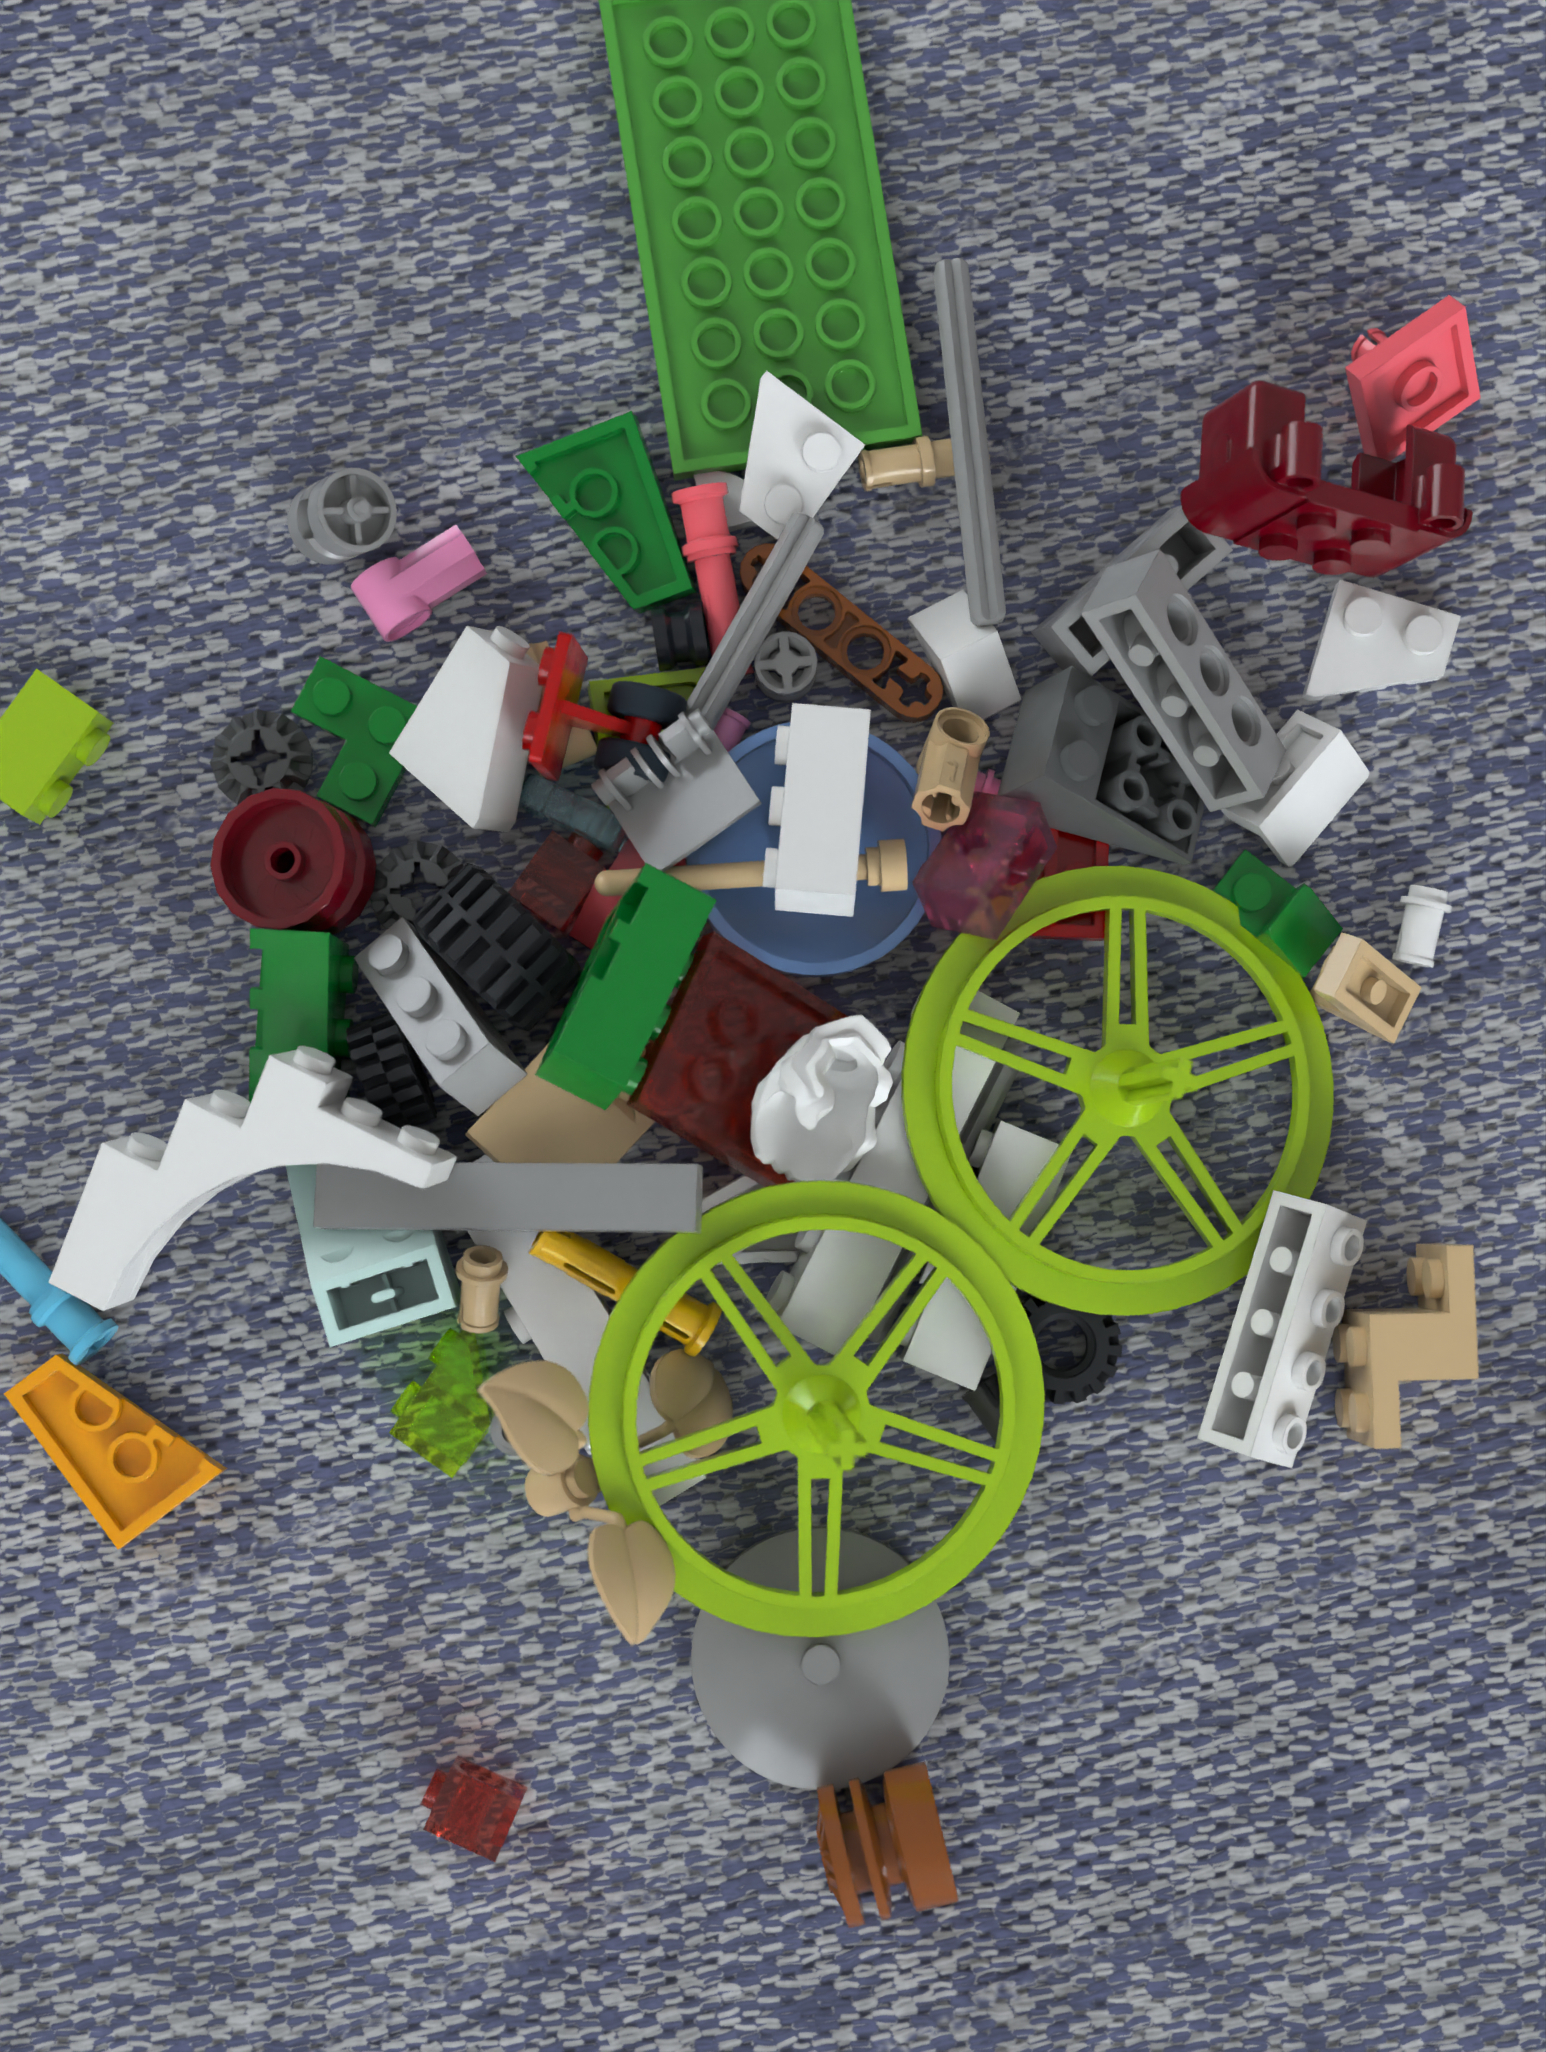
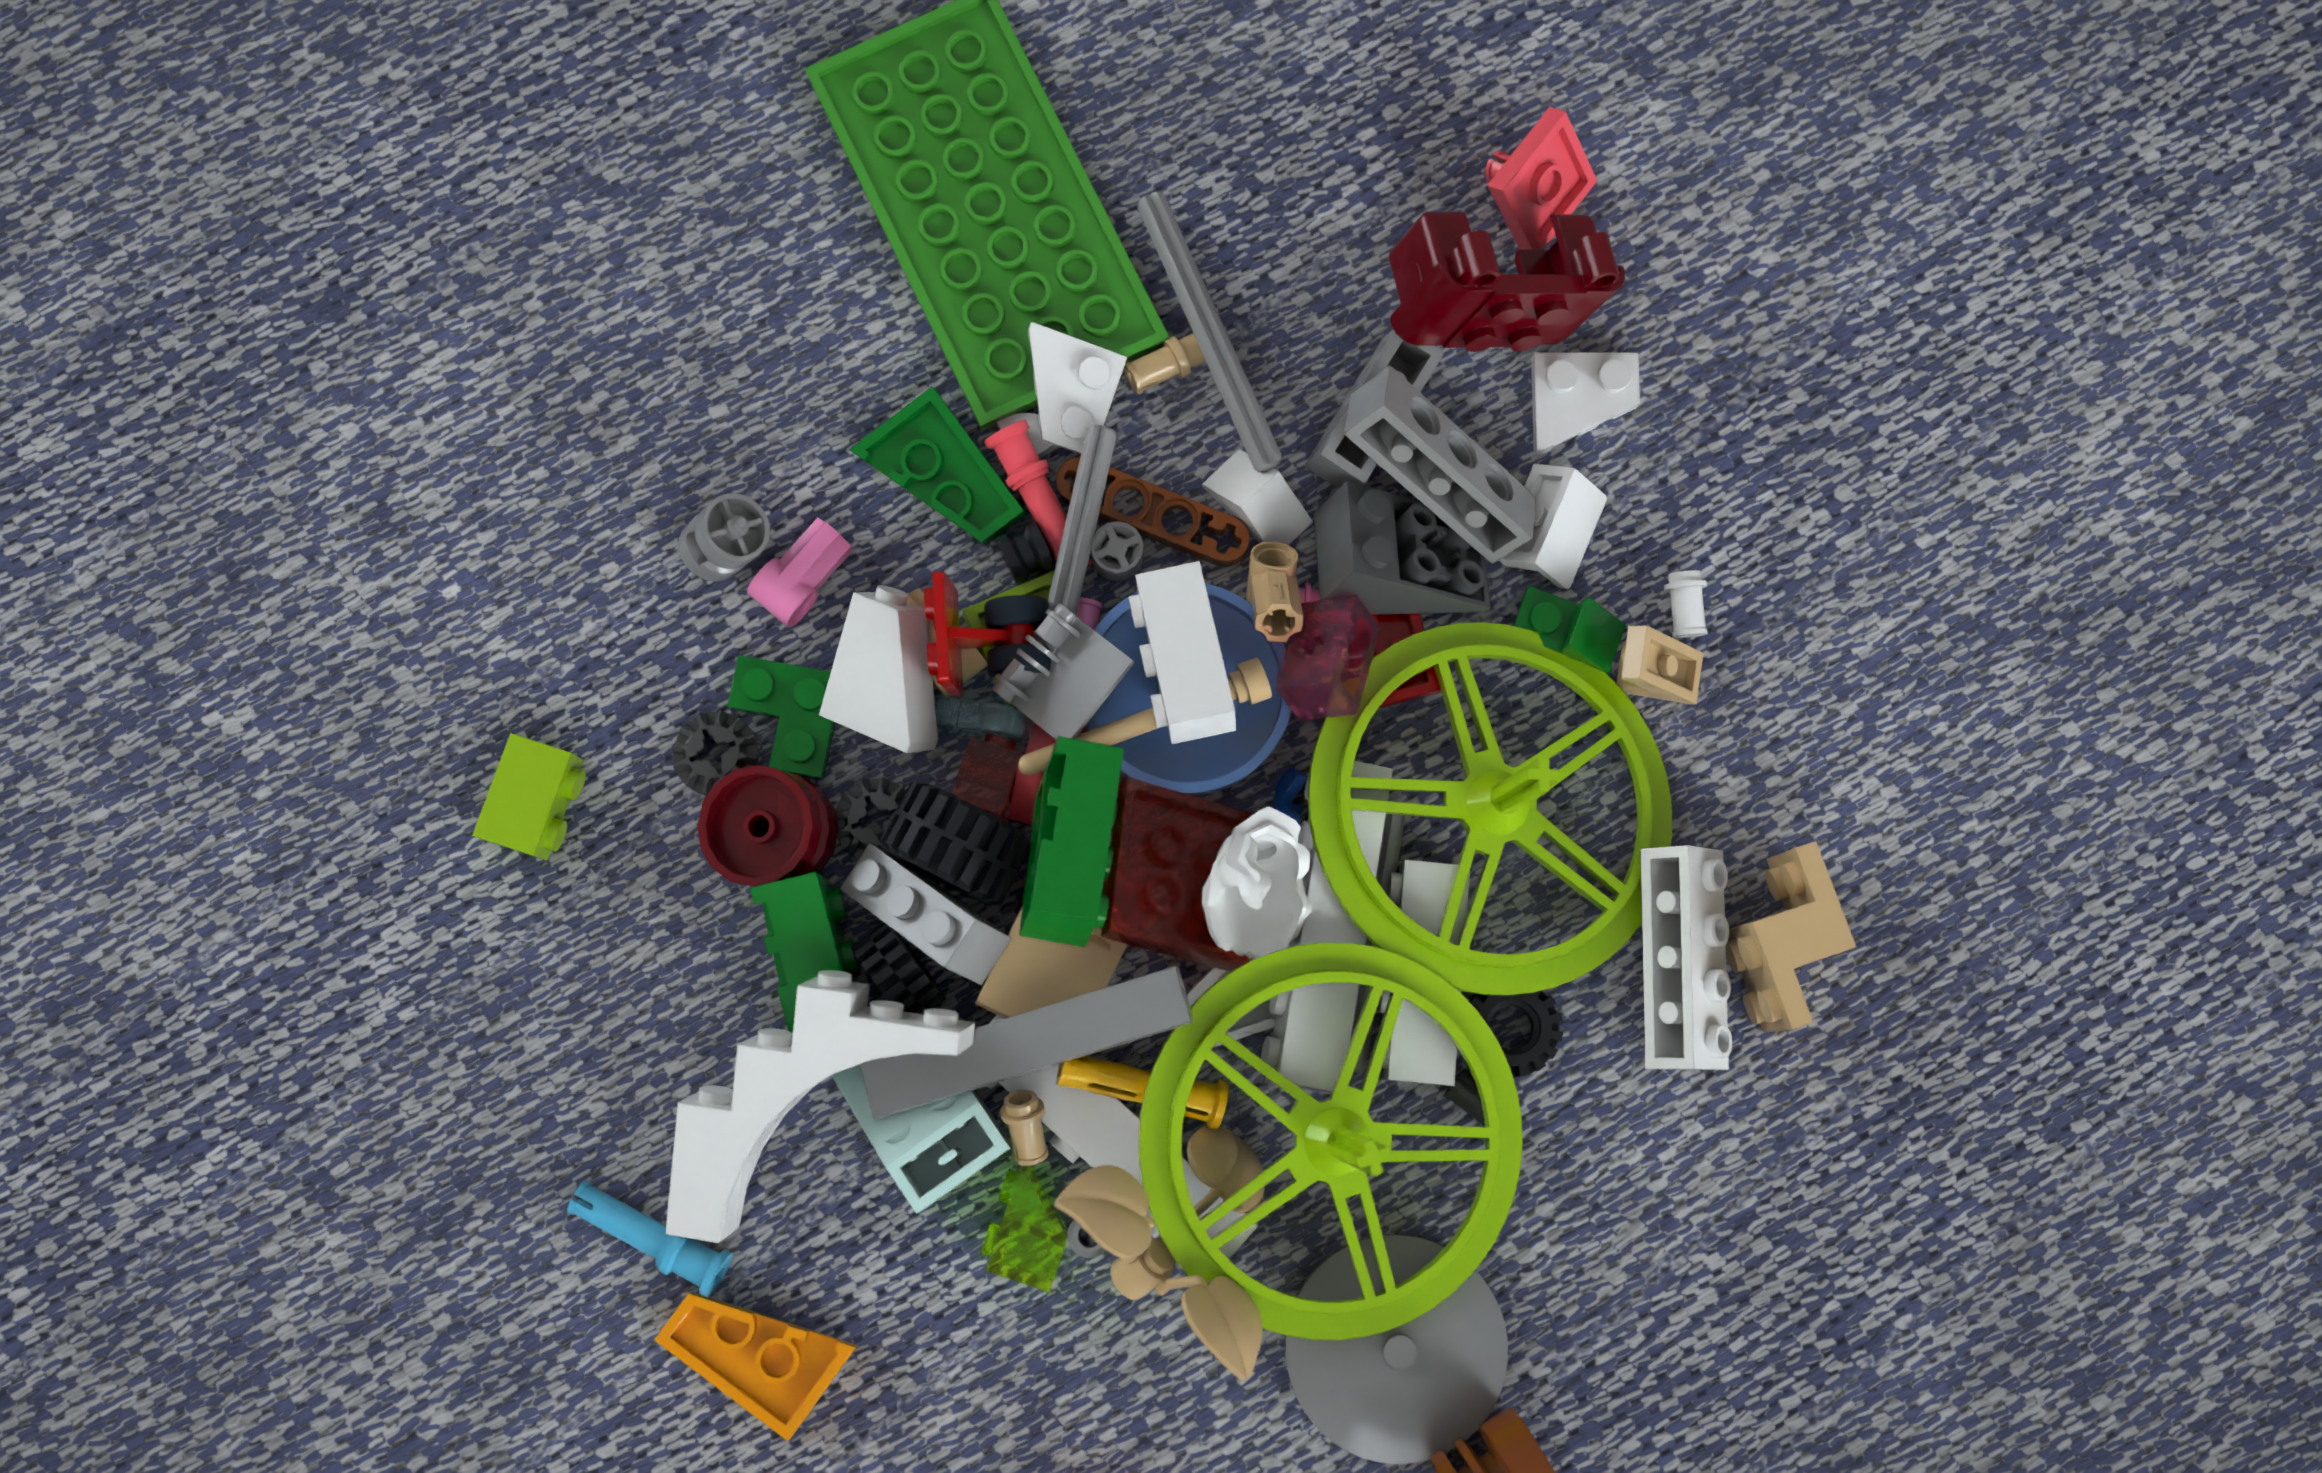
camera: 20 degrees left, 5 degrees down
none -> blue piece [1273,768,1306,825]

